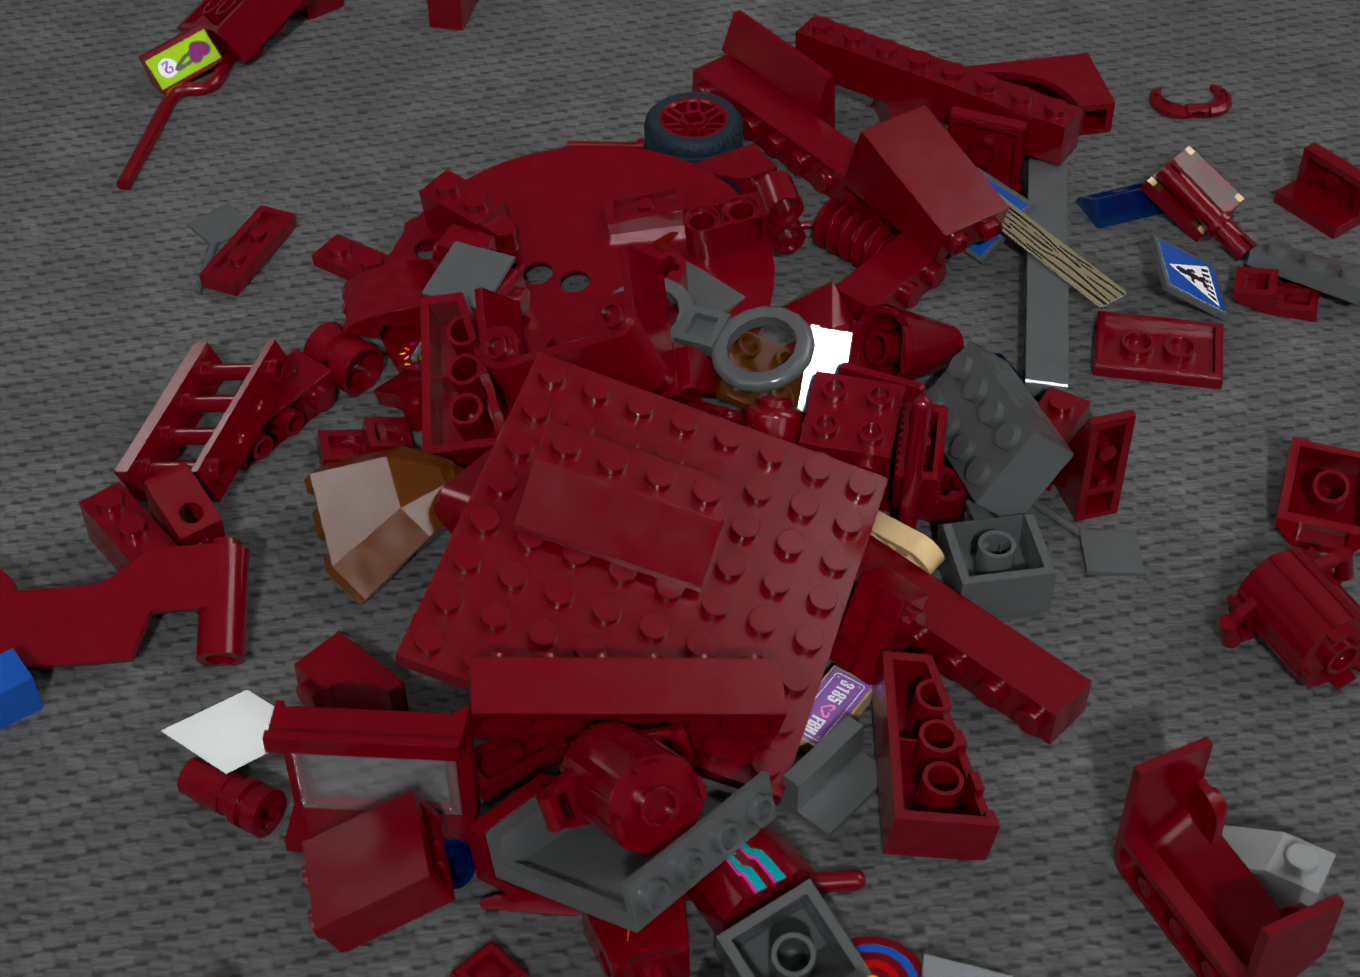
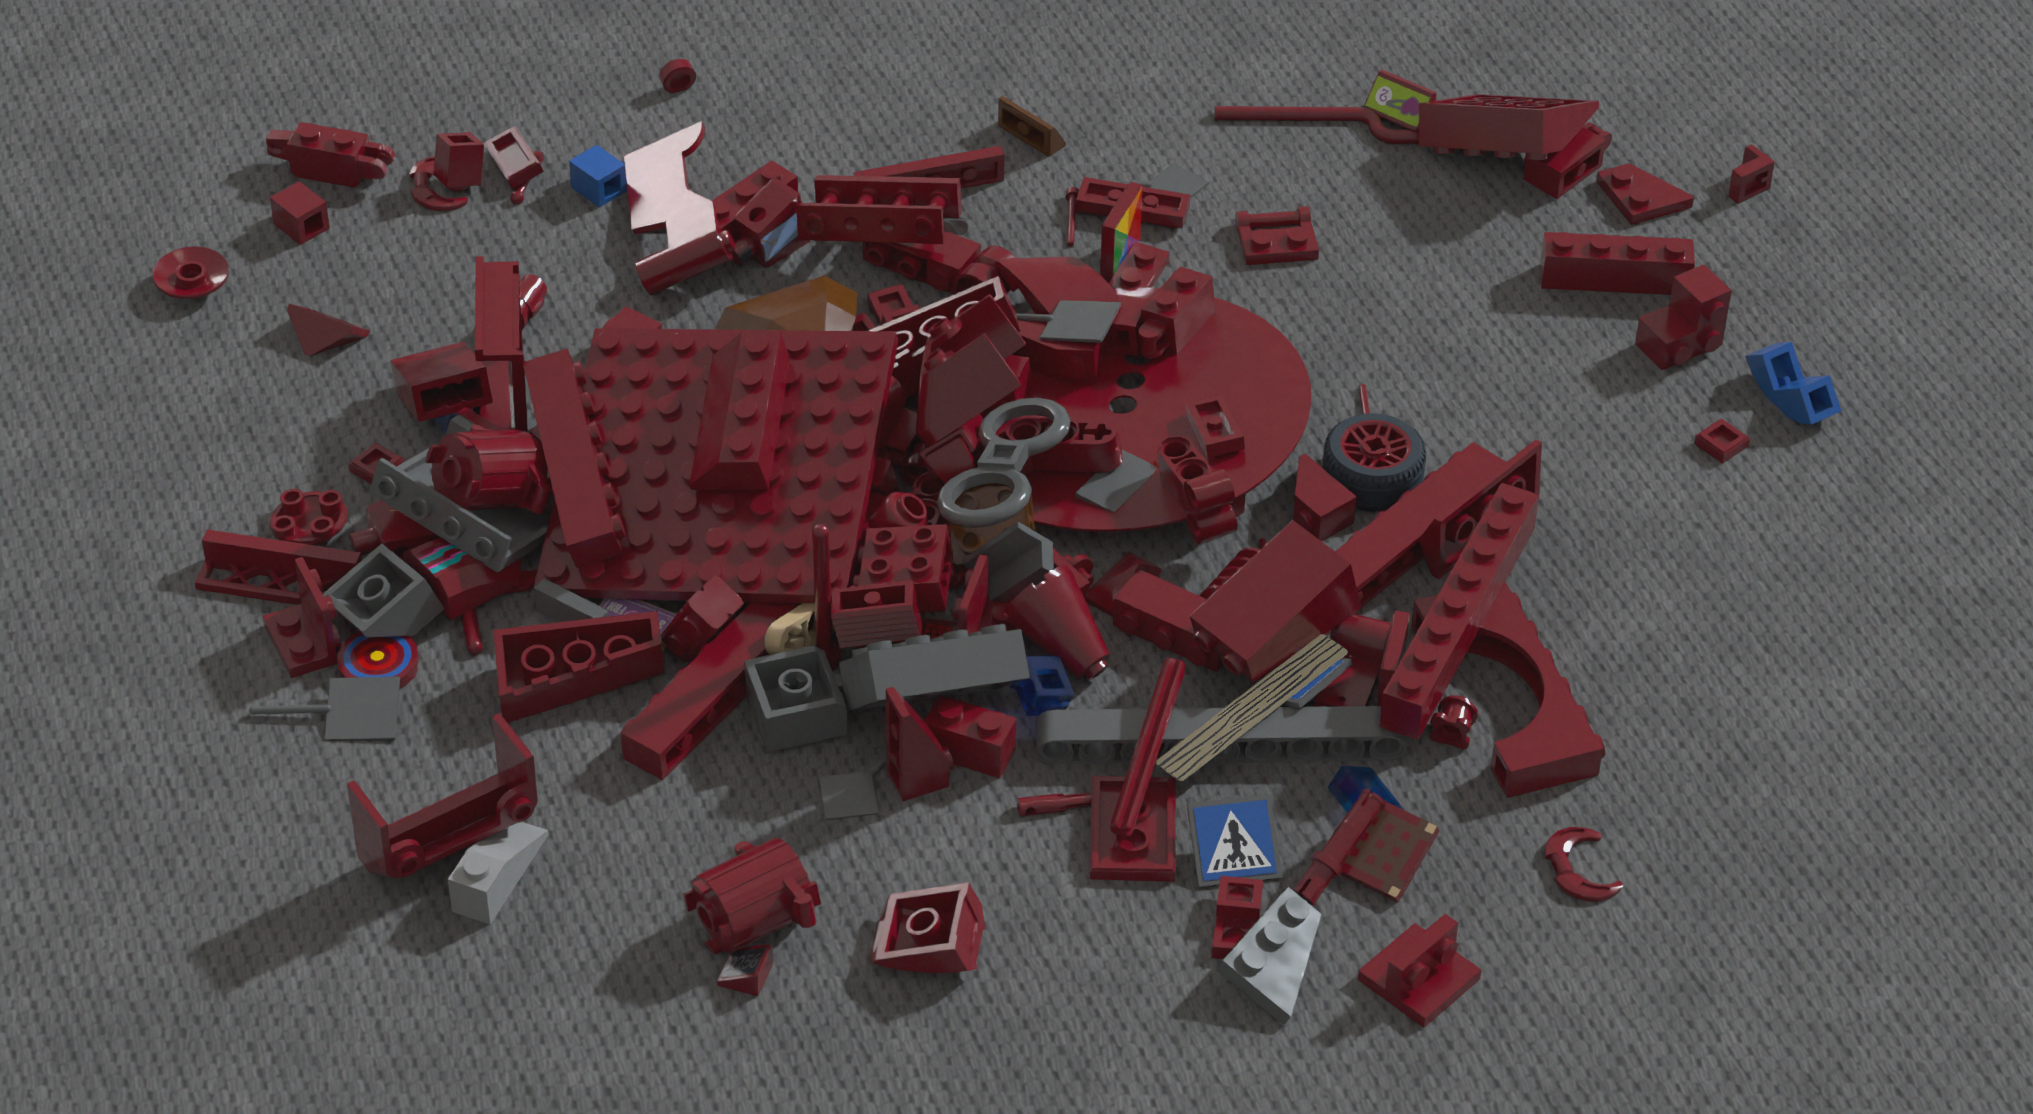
camera: 80 degrees right, 0 degrees up
white sticker [161,690,274,774] -> none
none -> dark red fence [853,146,1005,189]
none -> reddish brown slope [998,96,1066,156]
none -> dark red piece [1017,792,1092,817]
none -> dark red piece [1065,187,1079,246]
none -> tile [1100,181,1143,283]
none -> dark red axle [1110,658,1185,837]
none -> dark red plate [1235,206,1319,265]

